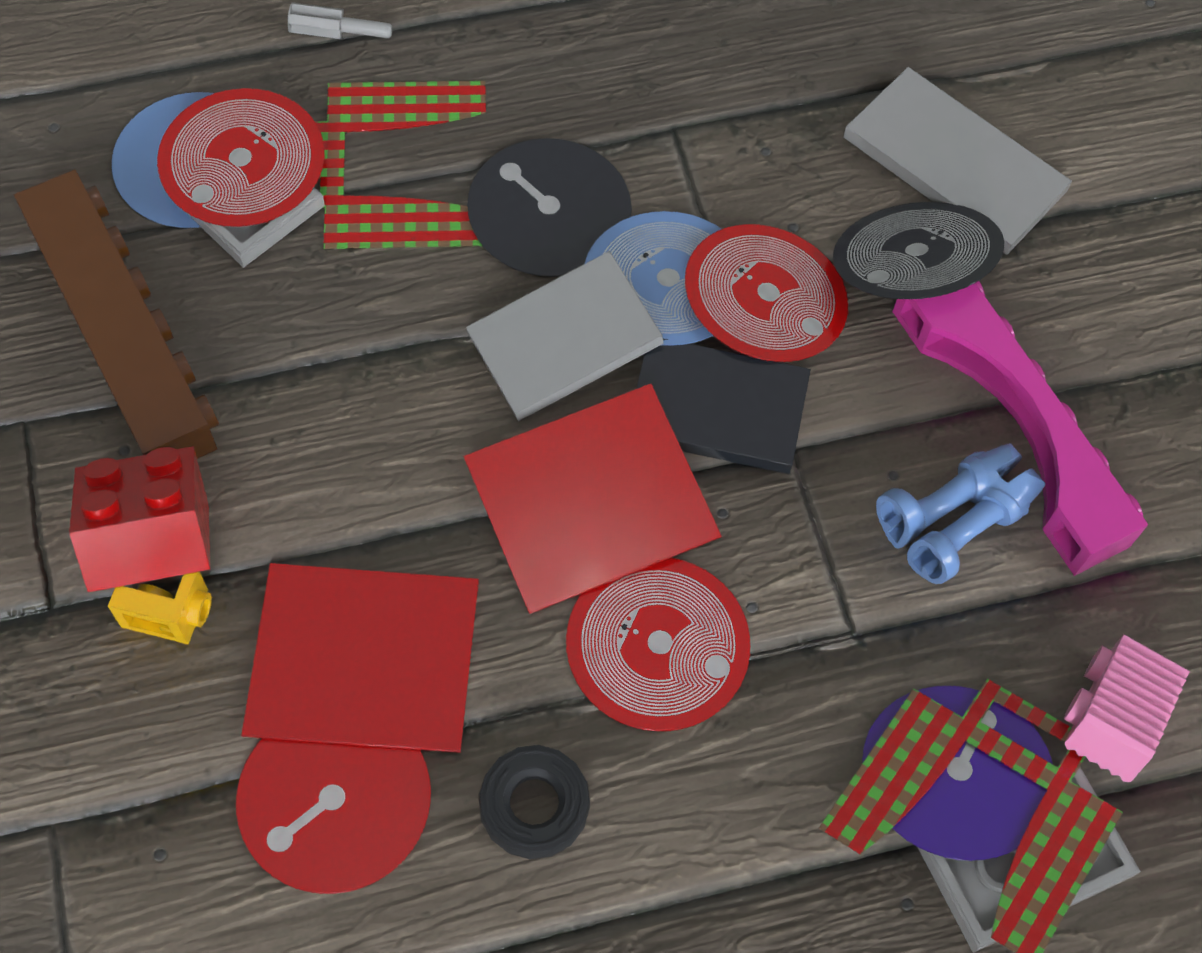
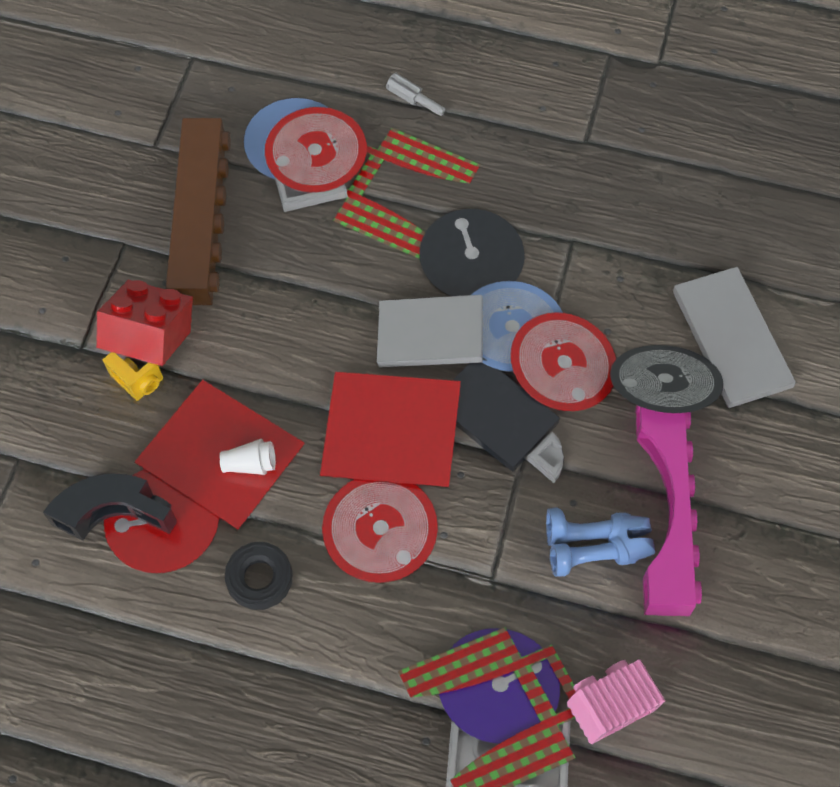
camera: 35 degrees right, 0 degrees up
none -> black arch [43,474,177,541]
none -> white cone [220,439,276,475]
none -> light grey tile [527,432,564,483]

